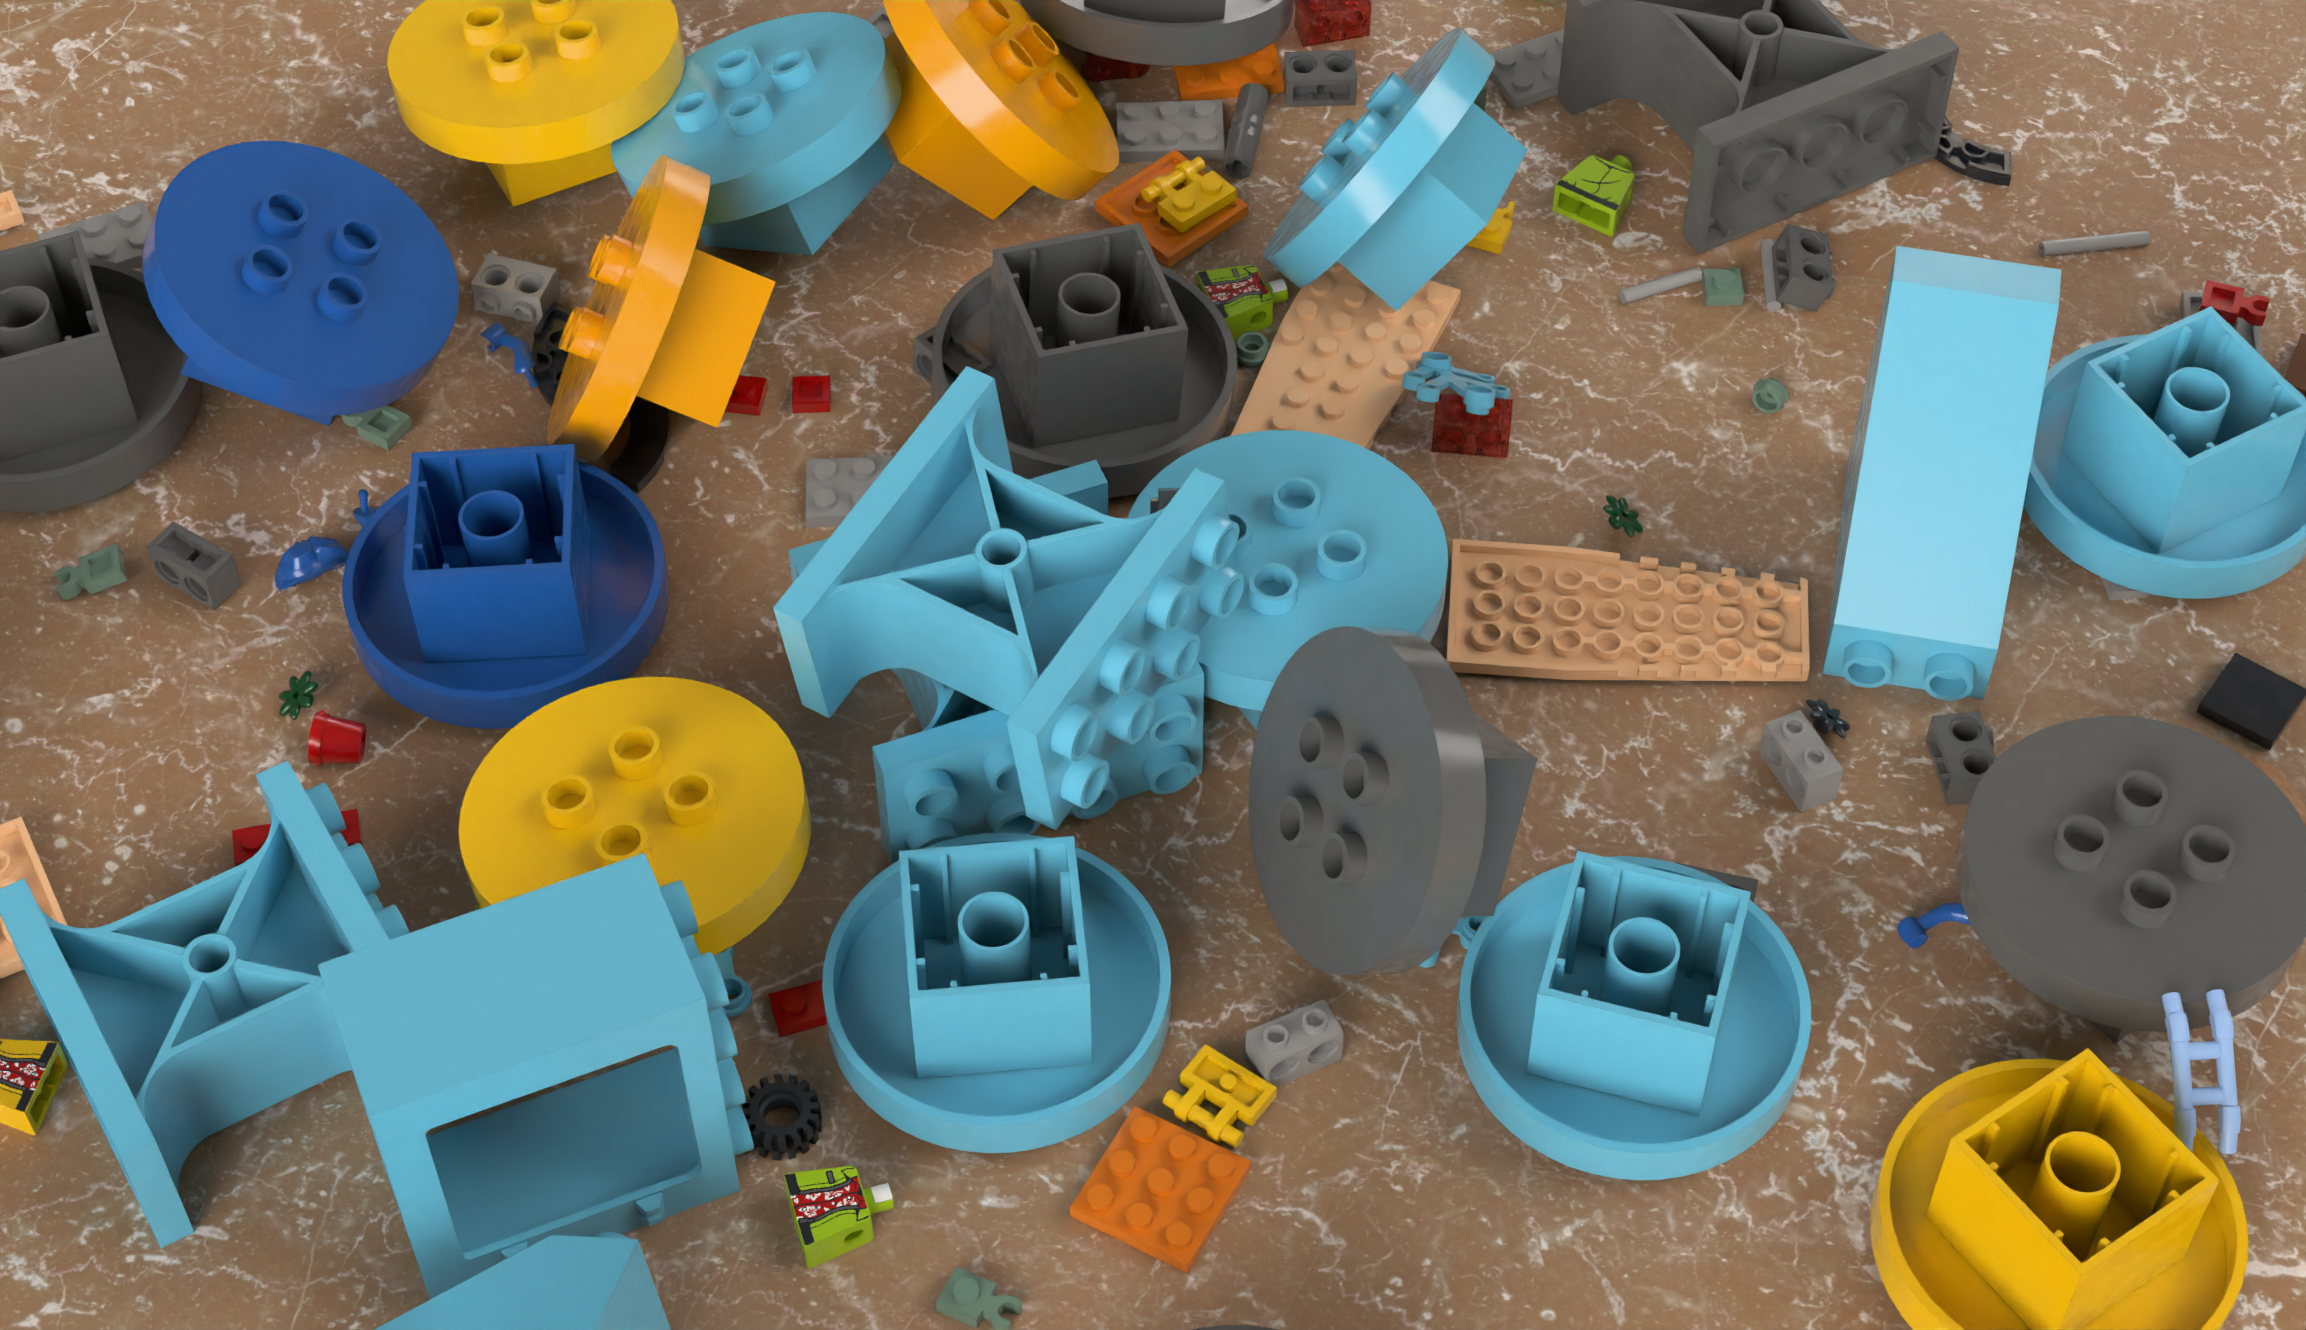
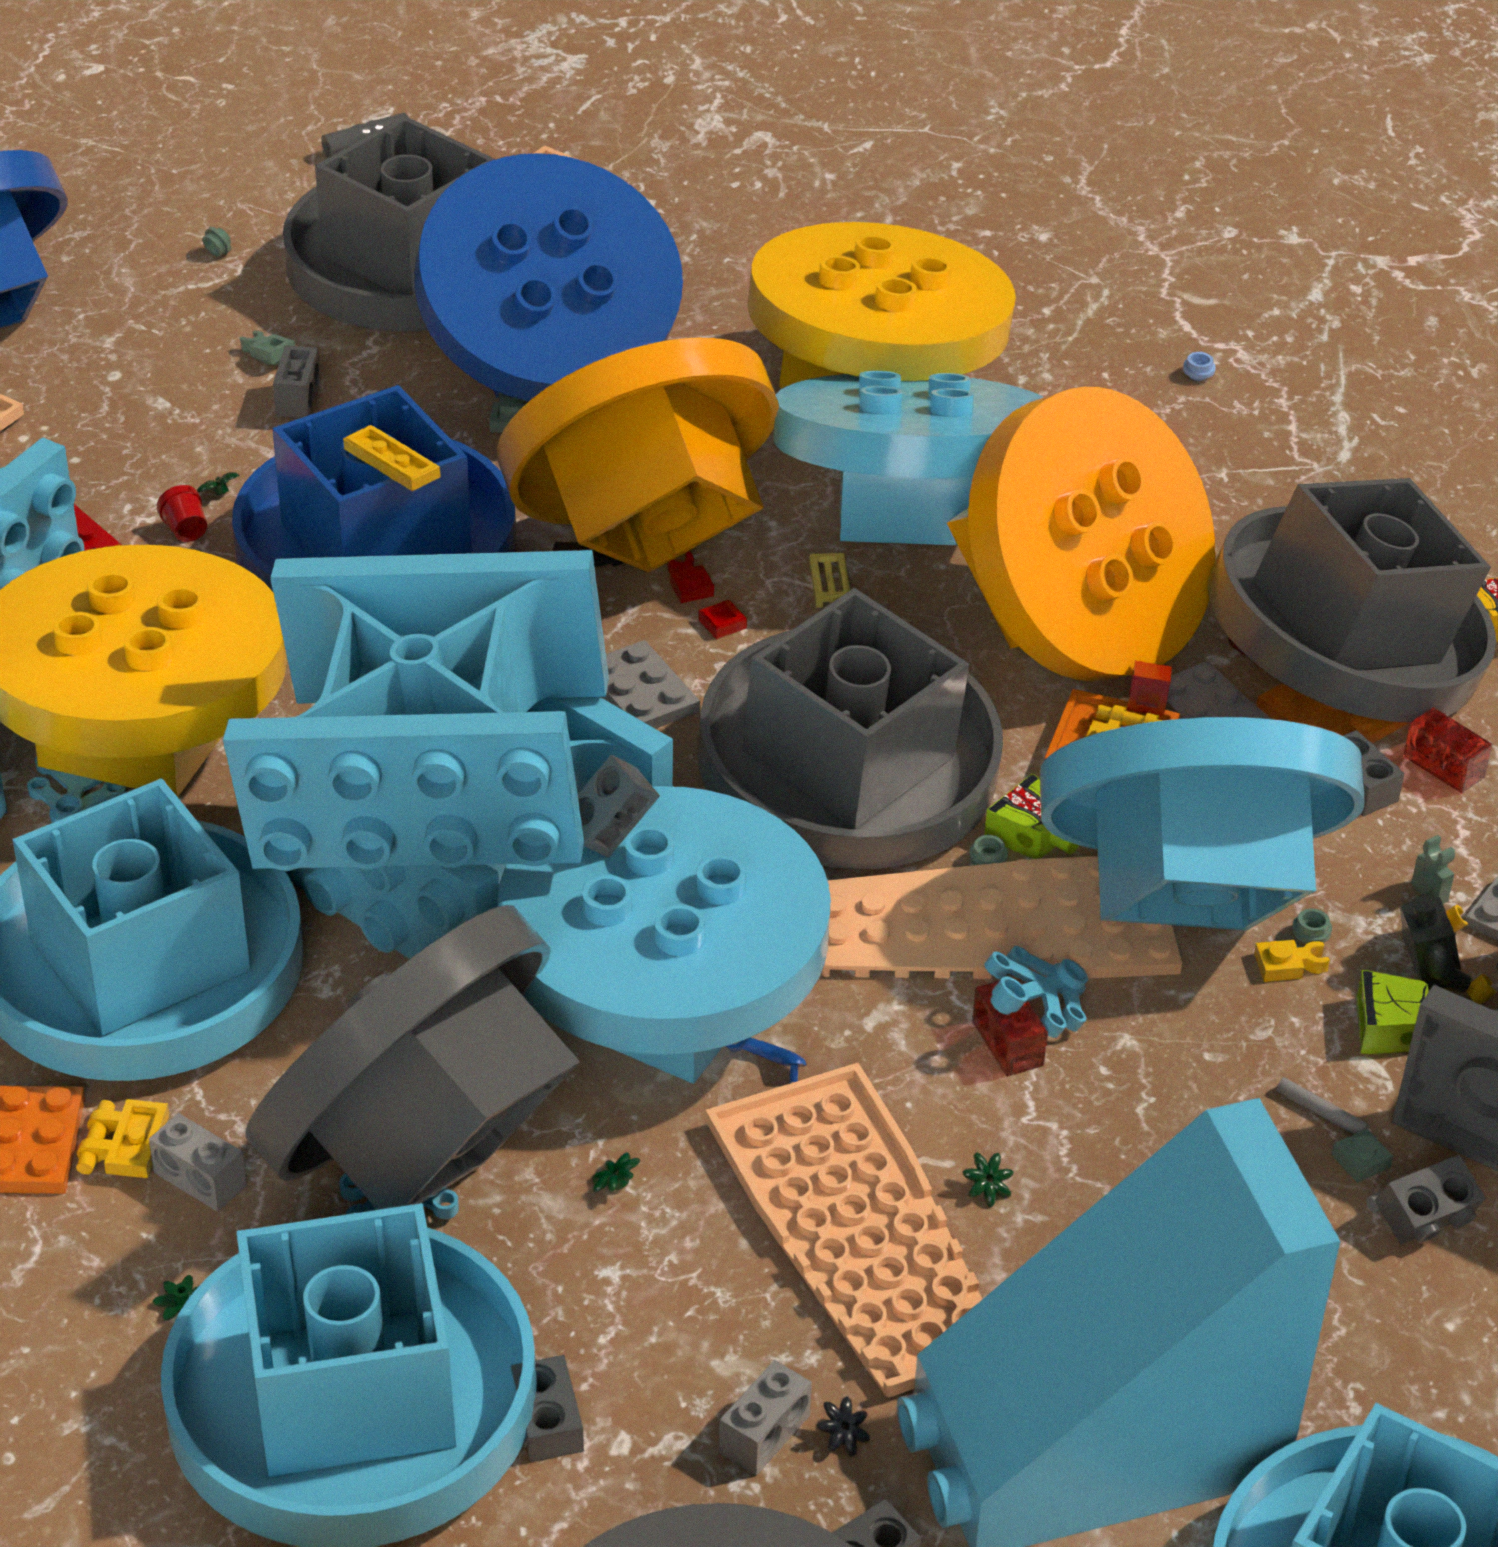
camera: 60 degrees right, 10 degrees down
none -> dark green plant [153,1275,199,1320]
none -> yellow tile [343,425,441,491]
none -> light yellow tile [809,553,850,608]
none -> red brick [1127,660,1172,716]
none -> pearl dark grey torso [1400,894,1497,1004]

